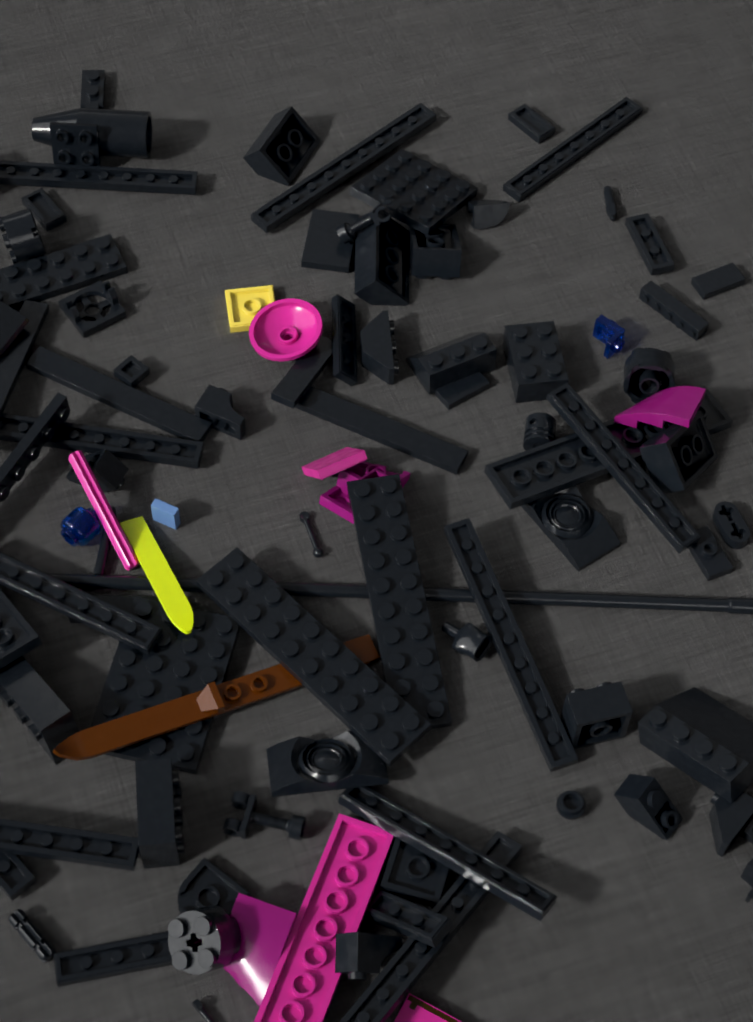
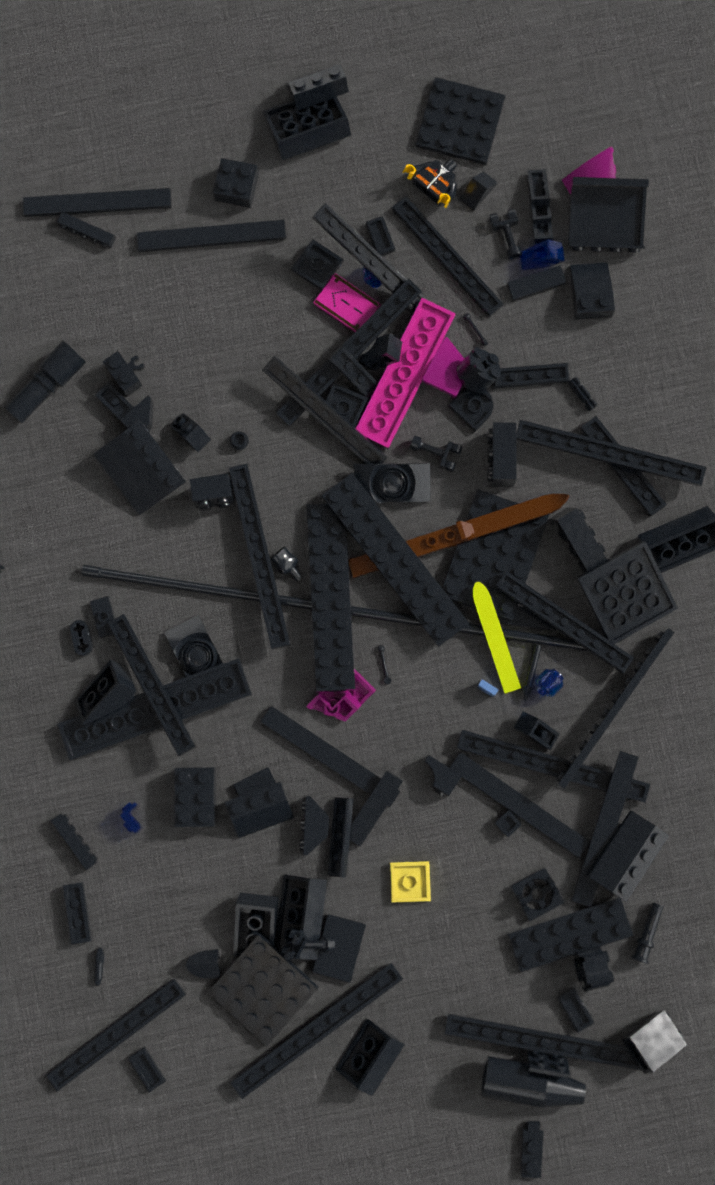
camera: 165 degrees left, 25 degrees up
dark pink axle [68,450,139,571] -> none
dark pink dish [249,298,323,362] -> none
dark pink tile [302,447,368,480] -> none
black piece [523,412,556,450] -> none
magenta slope [614,386,706,428] -> none
black brick [623,348,675,404] -> none
black tile [691,262,746,300] -> none

